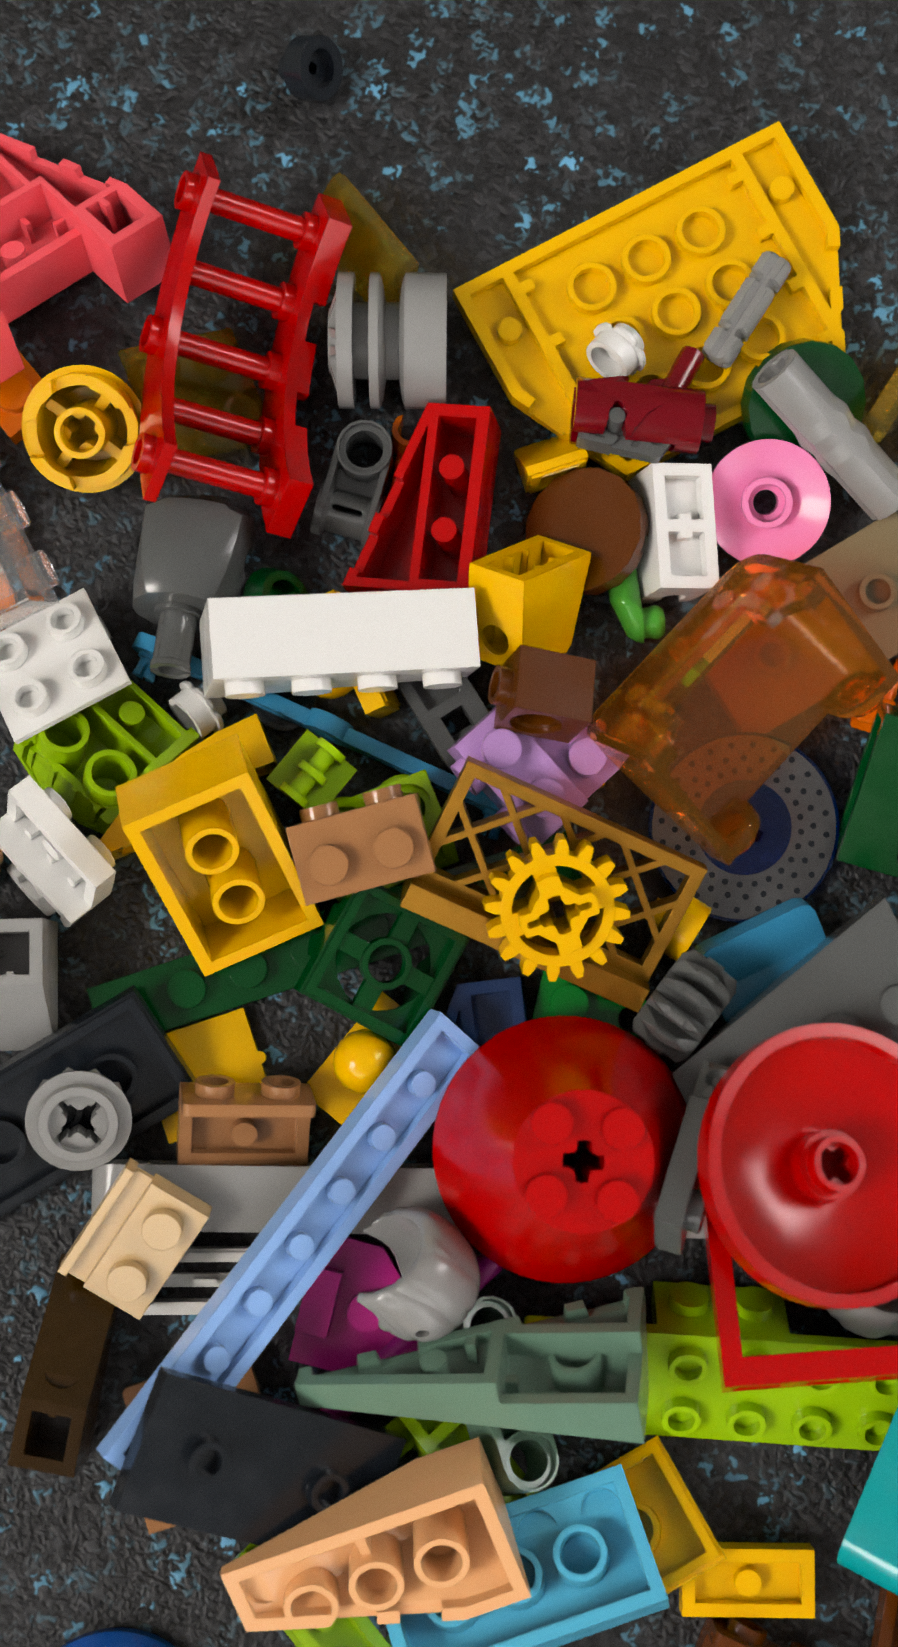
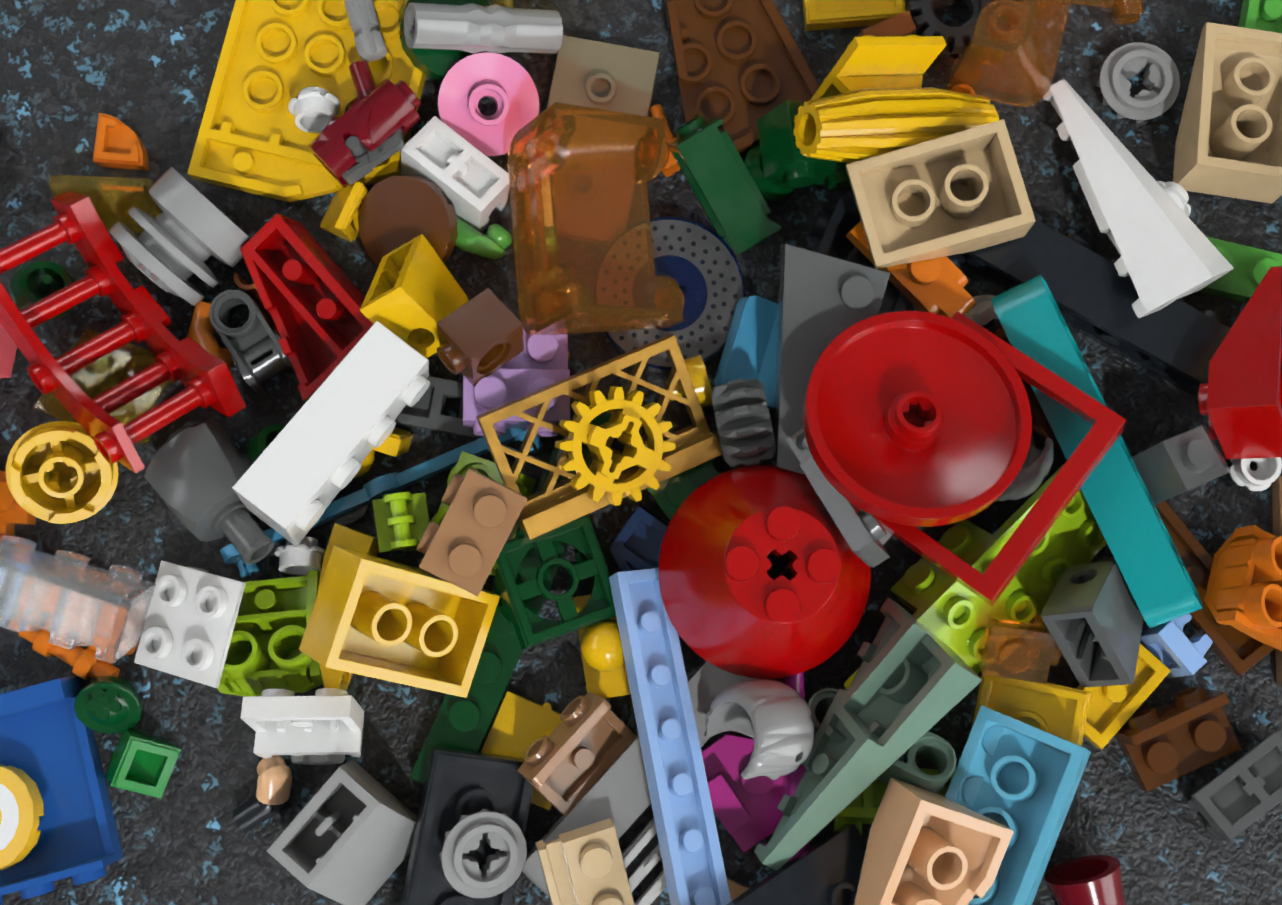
camera: 45 degrees left, 0 degrees up
none -> dark green hat [10,261,74,320]
none -> orange tile [93,113,149,171]
none -> orange arm [187,301,233,371]
none -> clear orange bracket [979,615,1061,684]
none -> dark grey torso [1041,557,1144,688]
none -> light blue tile [1140,614,1213,678]

